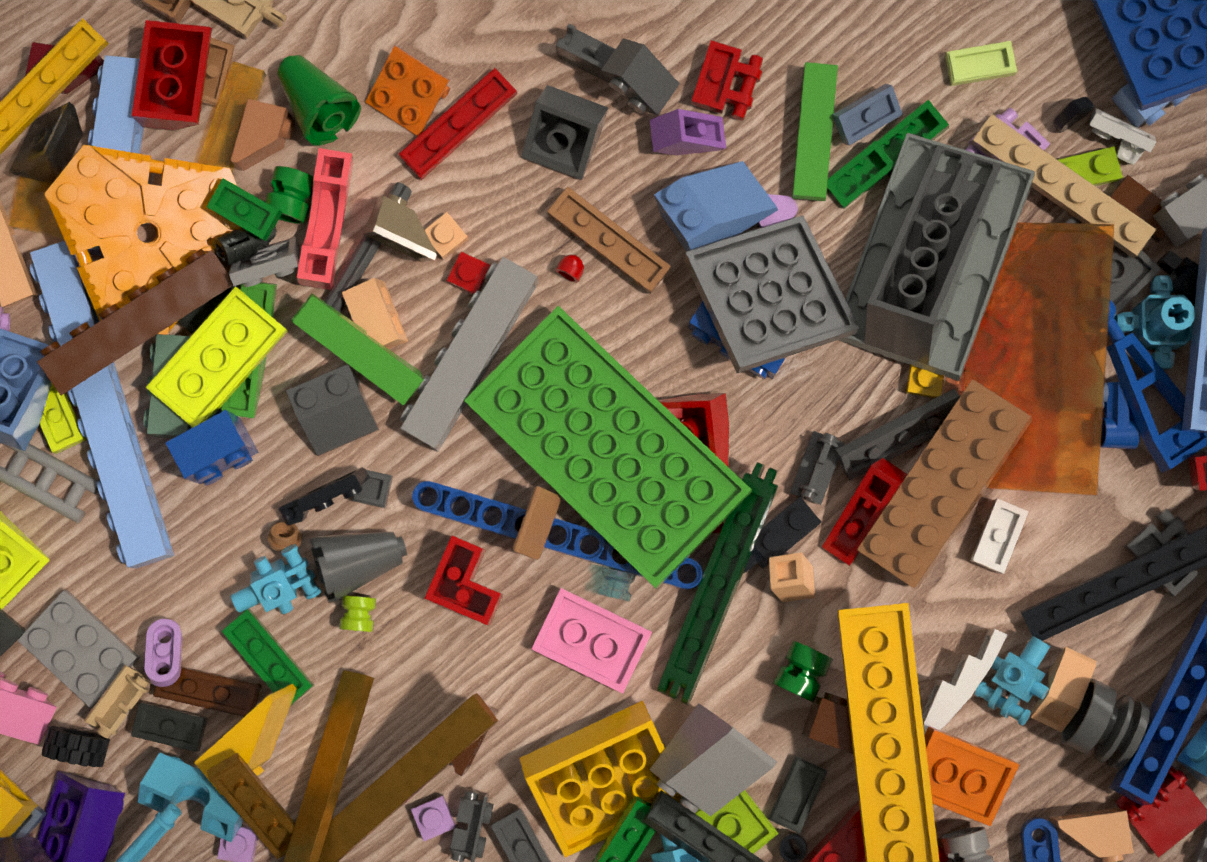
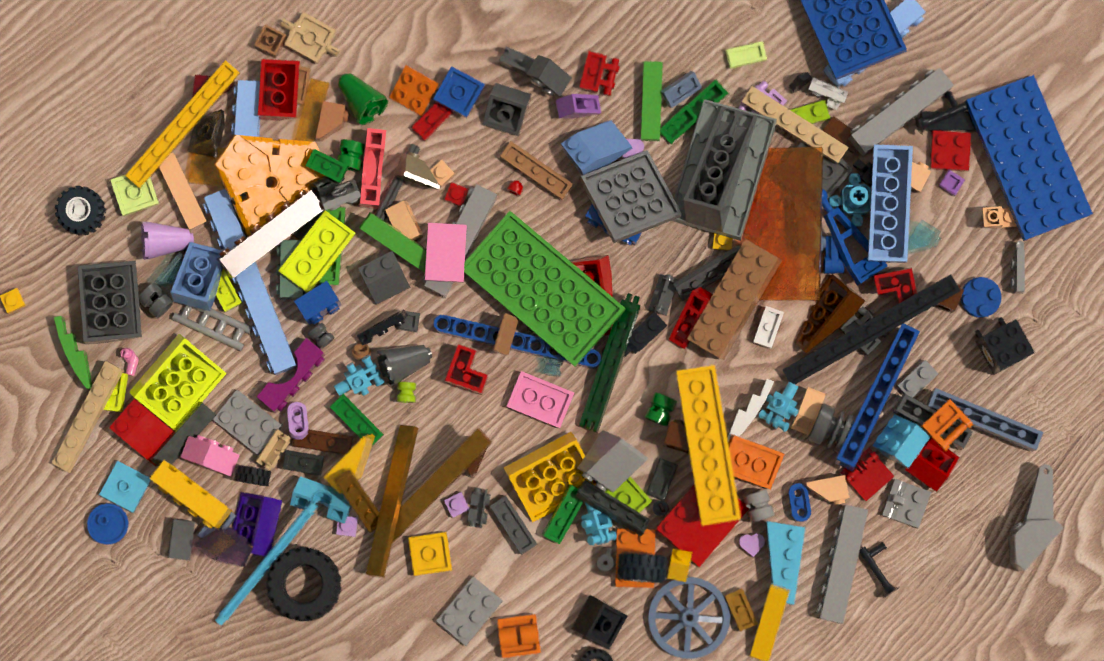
camera: 10 degrees left, 0 degrees up
light nougat panel [769,552,815,602] -> none
none -> magenta arch [257,338,326,413]
none -> dark grey wheel [308,323,335,349]
none -> bright pink tile [425,223,467,283]
none -> blue plate [433,66,485,118]
none -> reddish brown wedge [794,274,865,353]

